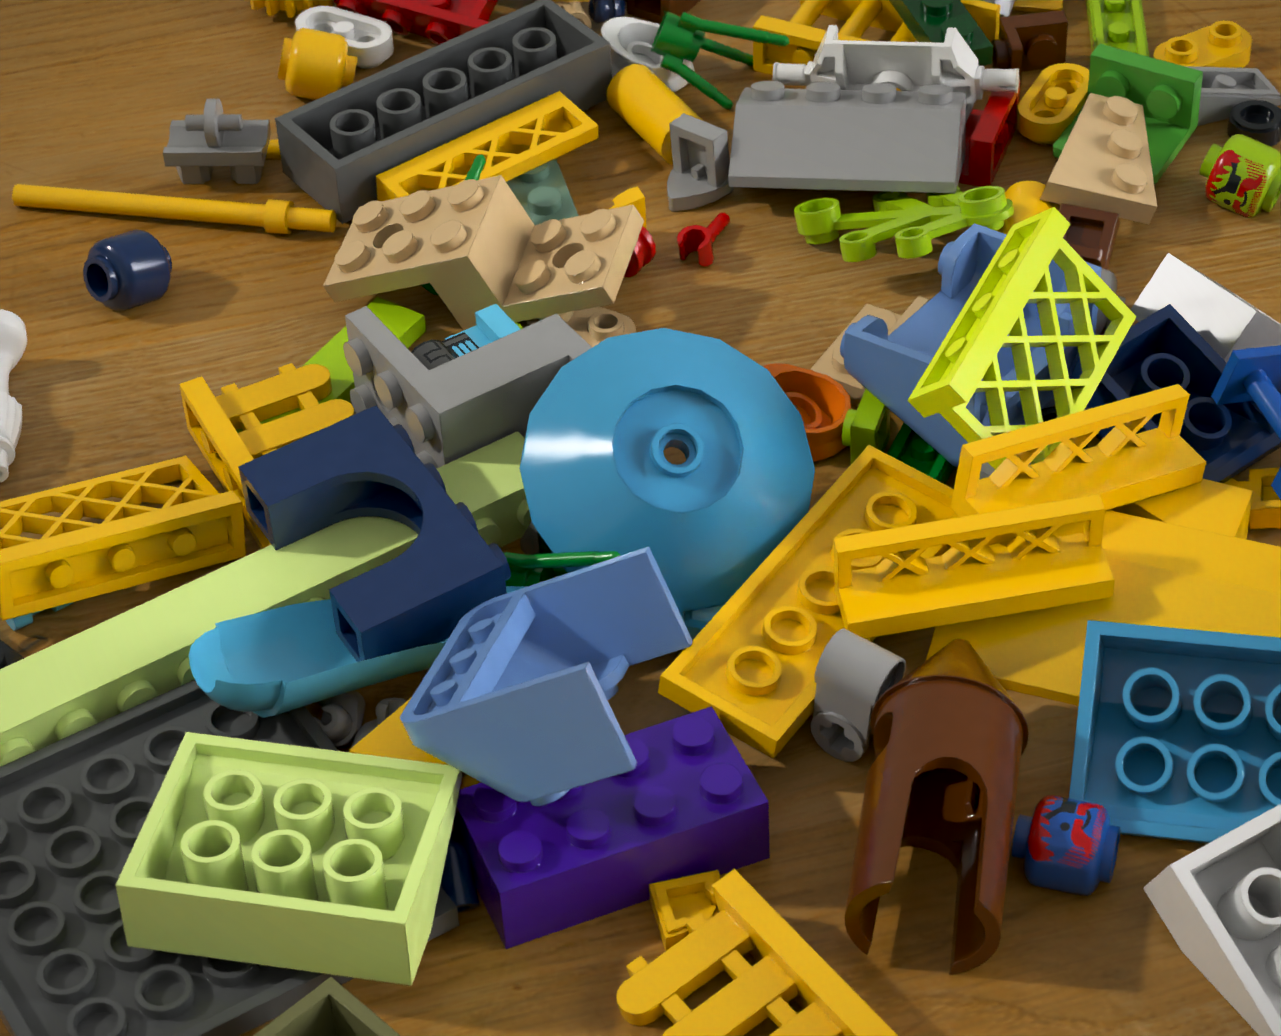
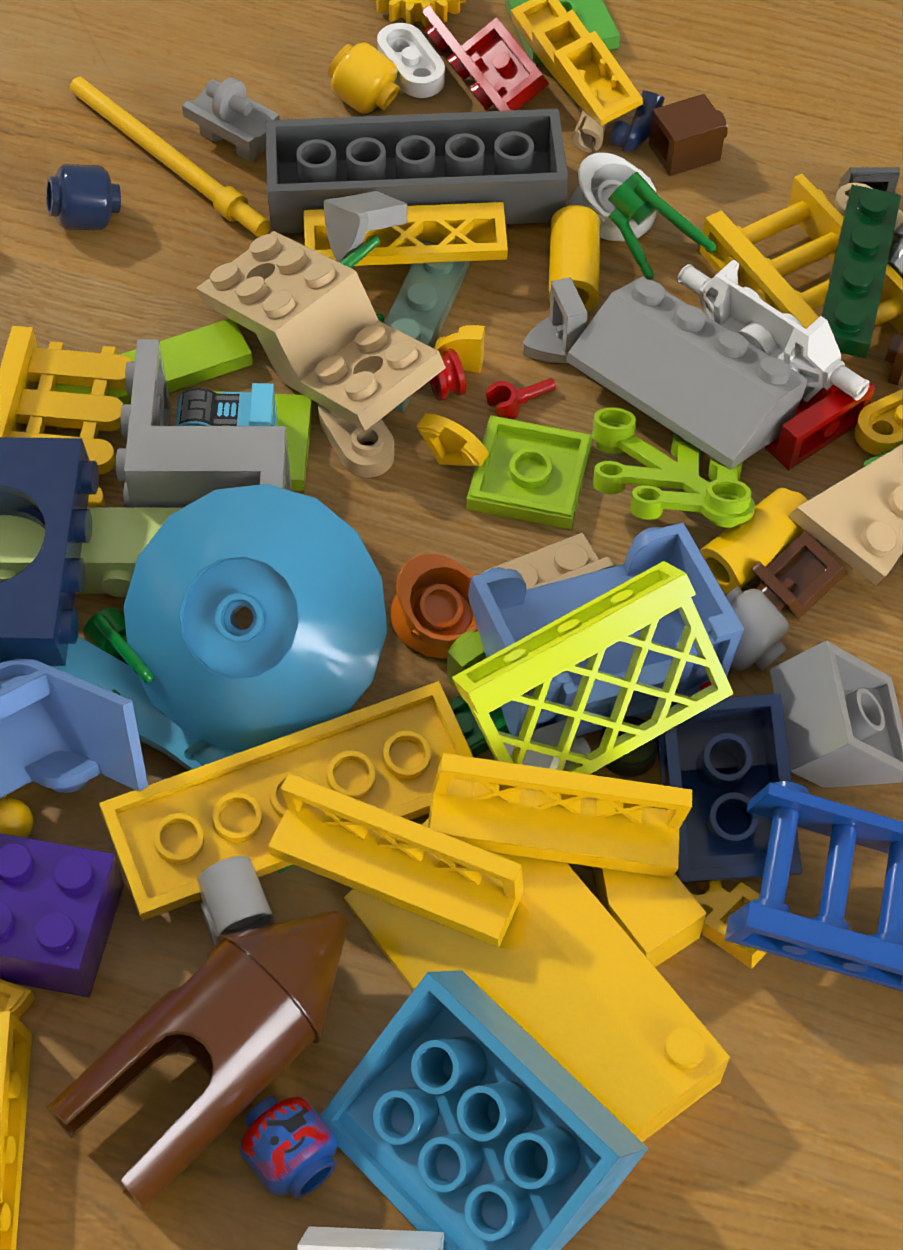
camera: 30 degrees right, 15 degrees up
none -> light grey tile [324,191,407,262]
none -> yellow tile [417,413,489,466]
none -> lime tile [466,415,593,530]

